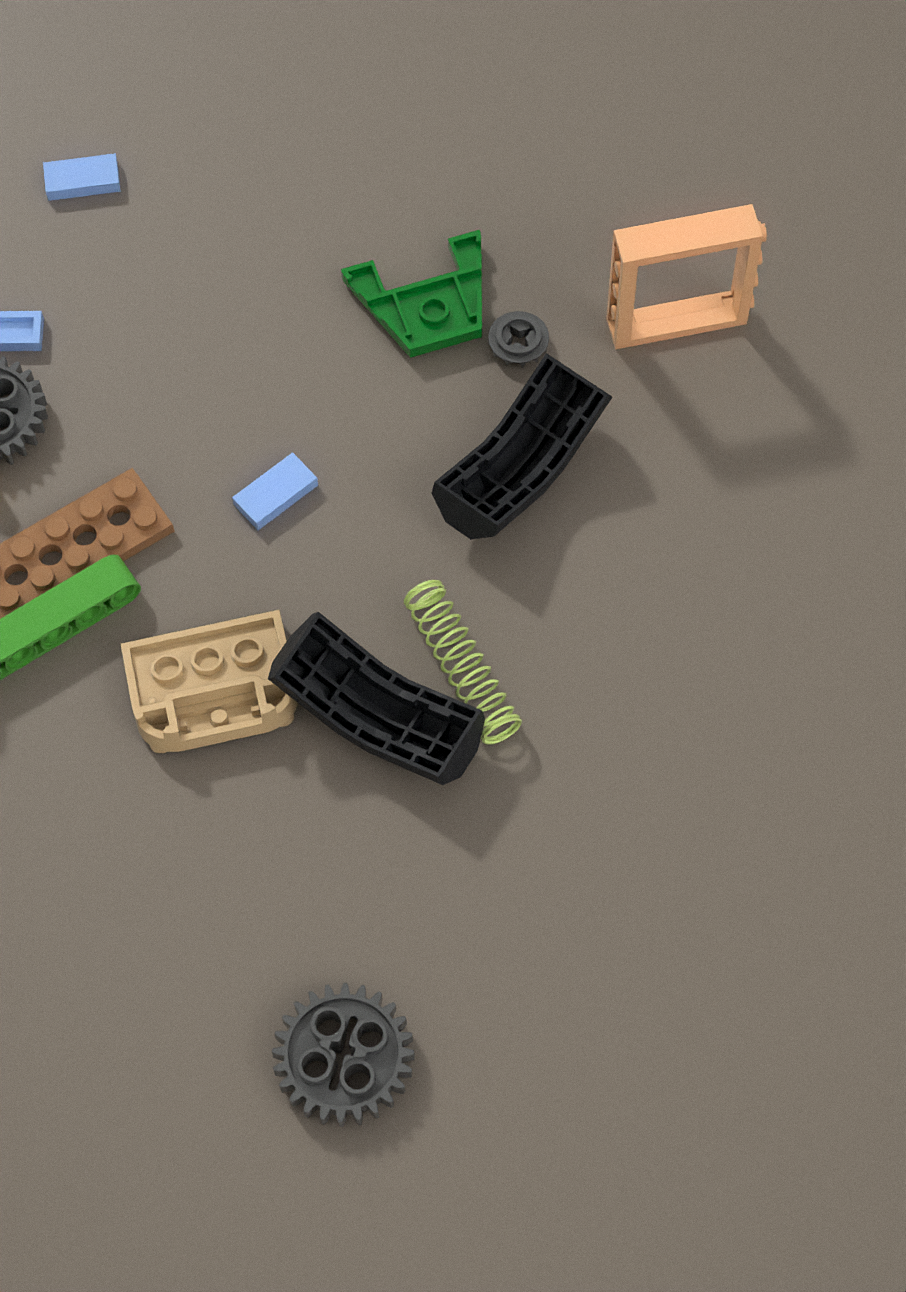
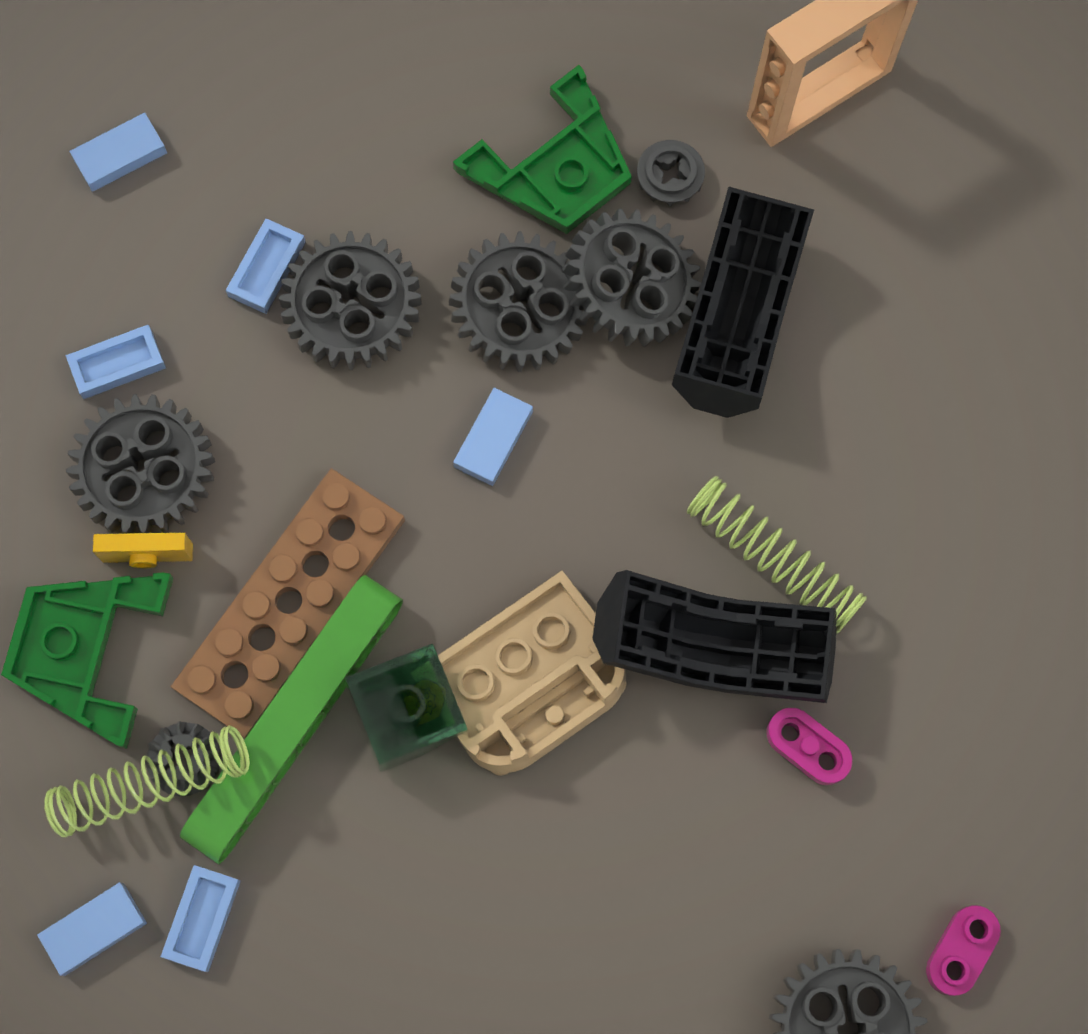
camera: 25 degrees left, 10 degrees up
none -> light blue tile [225,219,306,314]
none -> dark grey gear [279,231,422,370]
none -> clear green slope [345,643,468,773]
none -> dark grey gear [449,231,588,372]
none -> dark grey gear [562,208,701,347]
none -> dark pink plate [767,708,852,785]
none -> dark pink plate [926,905,1001,996]

